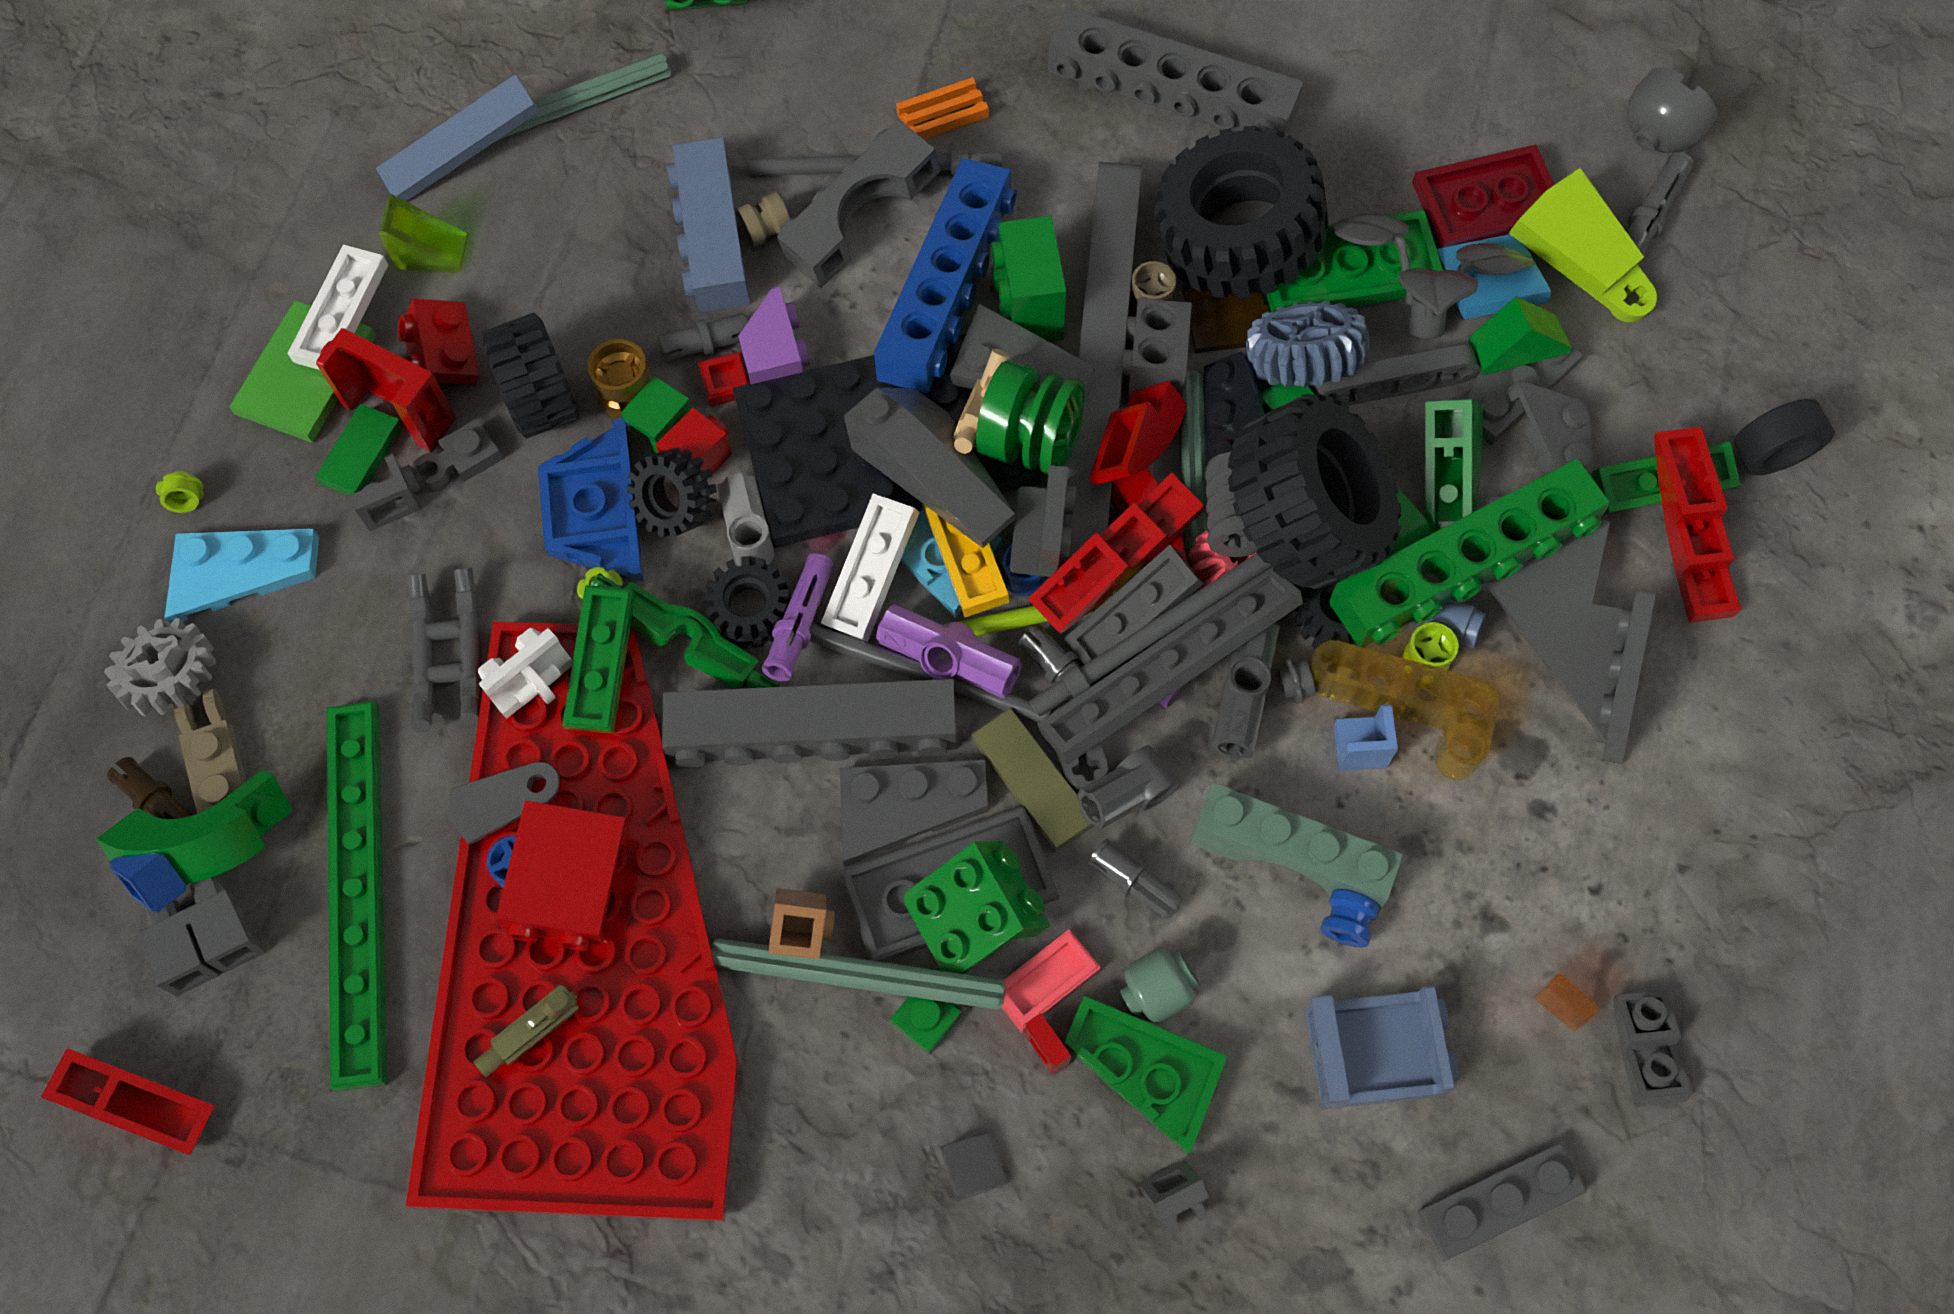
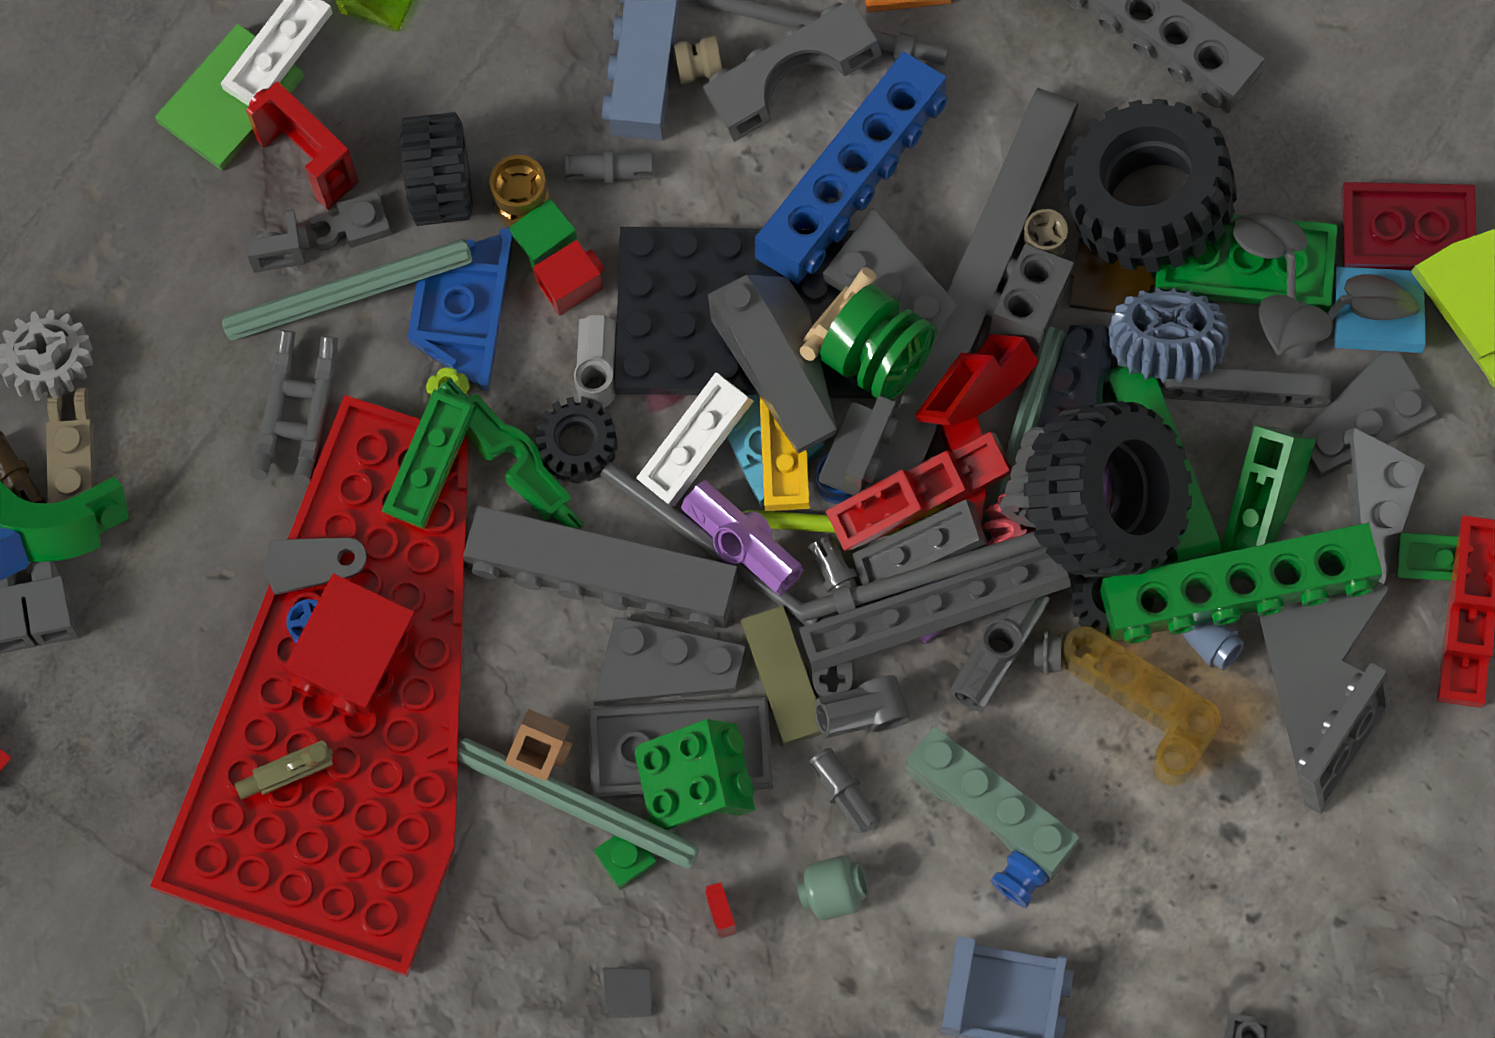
camera: 20 degrees right, 5 degrees up
lime plate [155,471,204,513] -> none
medium azure wing [164,529,320,624] -> none
green tile [315,404,404,496] -> none
green tile [327,701,387,1092] -> none
red bracket [398,298,480,385] -> none
white hips [478,628,573,719] -> none
black tyre [627,448,717,537] -> none
red tile [698,351,750,407] -> none
medium lavender slope [738,287,810,384] -> none
medium lavender pin [762,553,835,682] -> none
green brick [991,216,1066,342] -> none
coral tile [1002,929,1101,1033] -> none
green wing [1064,996,1228,1156] -> none
medium blue panel [1333,704,1398,771] -> none
lime wheel [1401,622,1459,684] -> none
green slope [1468,296,1572,376] -> none
clear orange tile [1534,974,1599,1032] -> none
none -> sand green axle [222,239,472,340]

